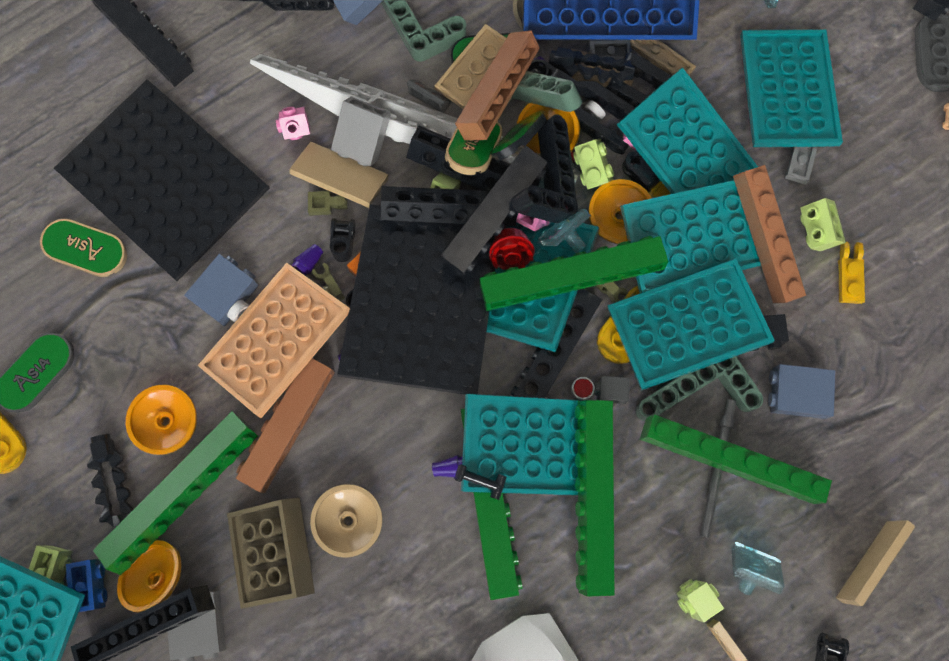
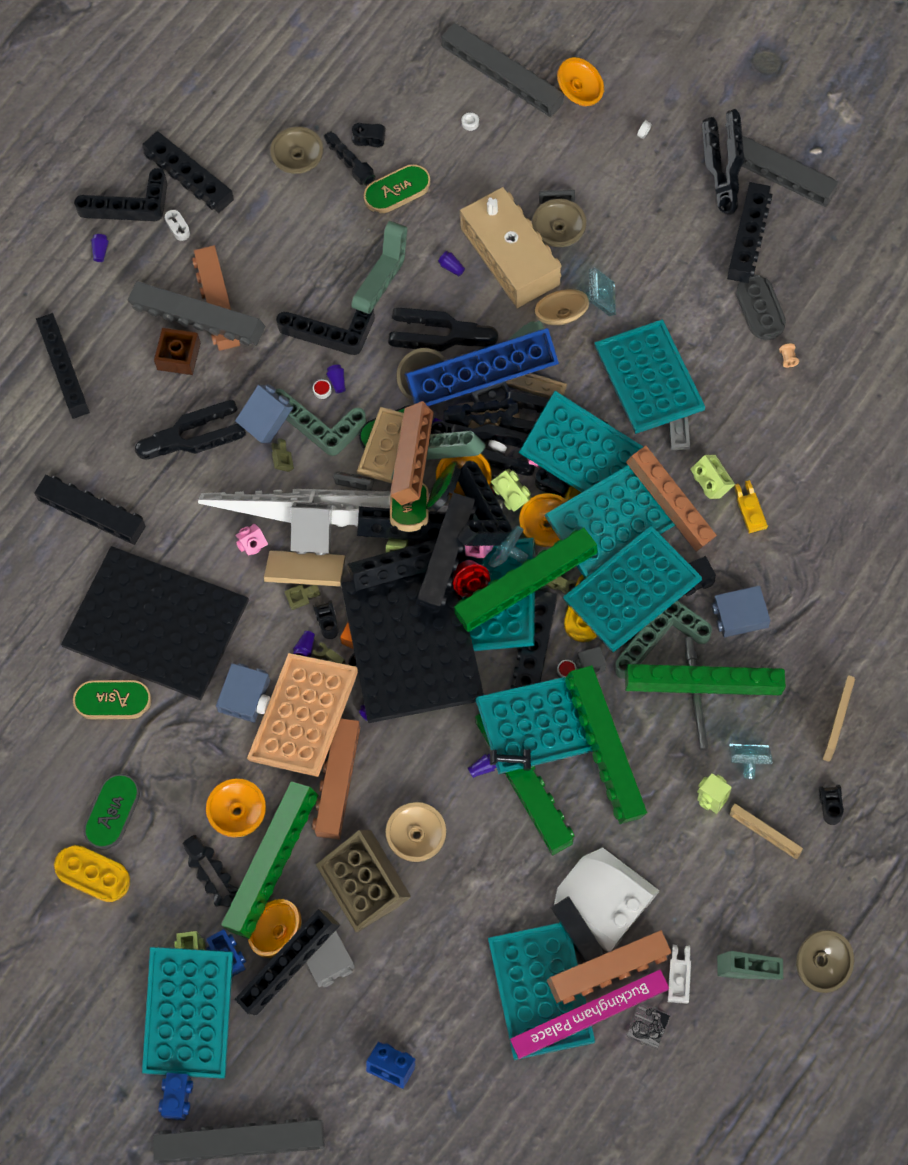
camera: 15 degrees left, 10 degrees down
none -> olive plate [271,439,294,472]

